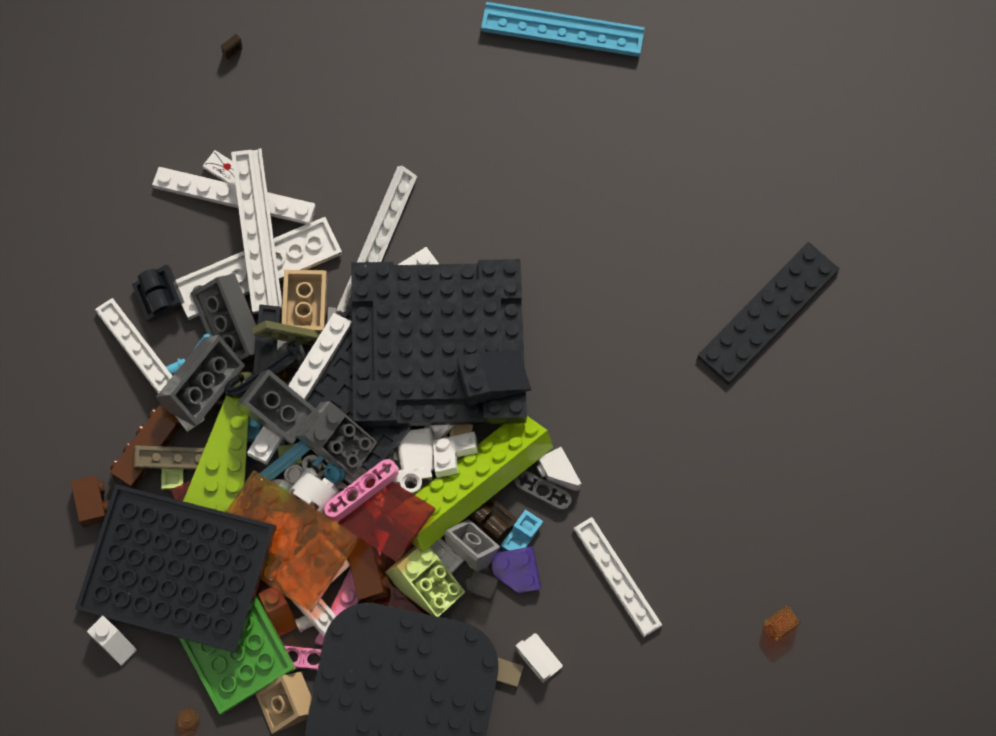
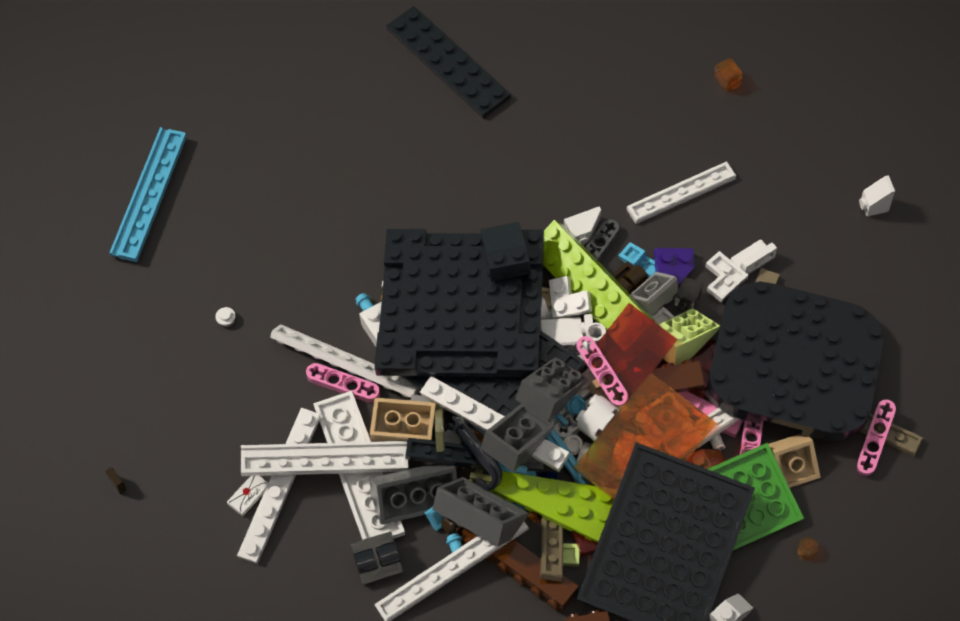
camera: 80 degrees left, 10 degrees down
none -> white plate [216,307,236,327]
none -> bright pink beam [306,363,380,403]
none -> medium azure pin [356,293,374,311]
none -> white plate [705,251,748,303]

